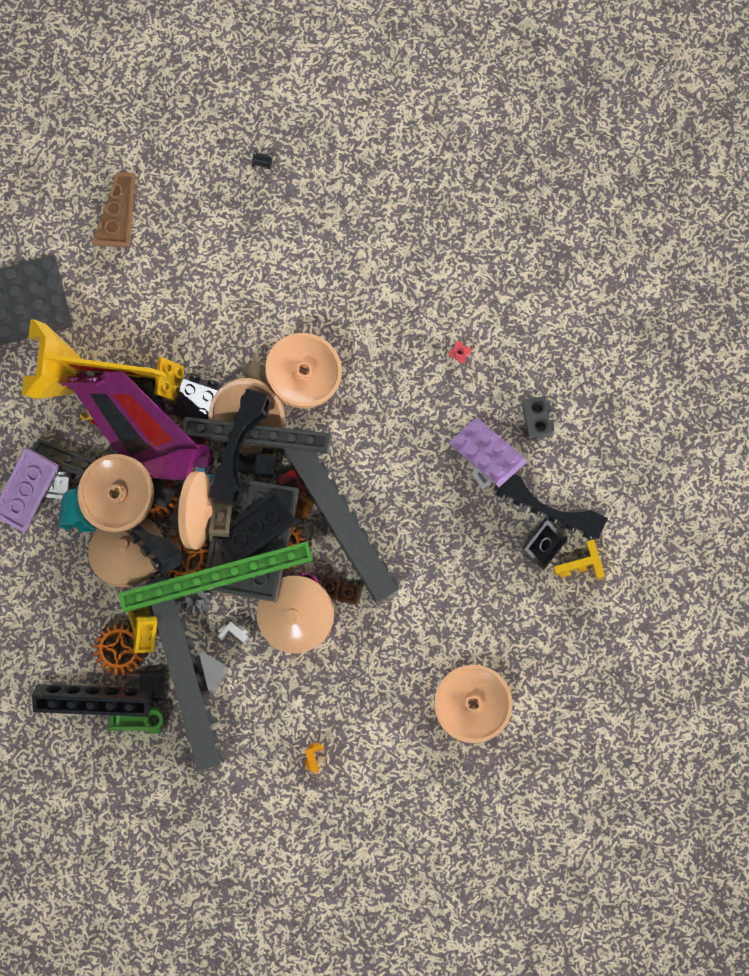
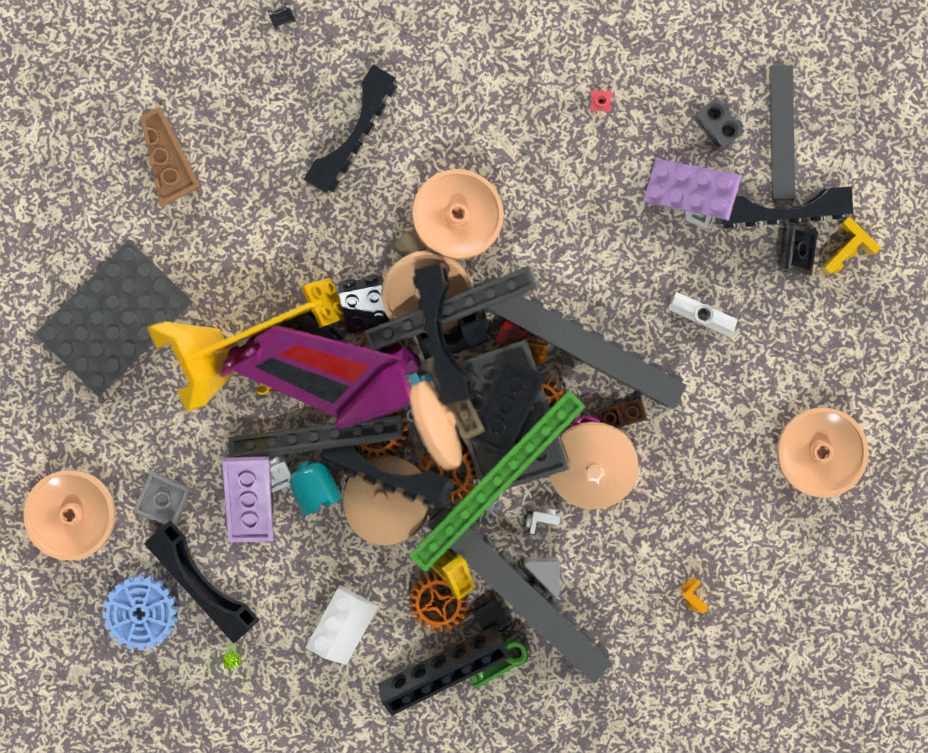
camera: 25 degrees left, 10 degrees up
light nougat dish [78,454,154,532] -> none
none -> black arch [304,64,398,196]
none -> white slope [305,585,379,665]
none -> white piece [668,292,738,337]
none -> dark grey tile [769,65,795,200]

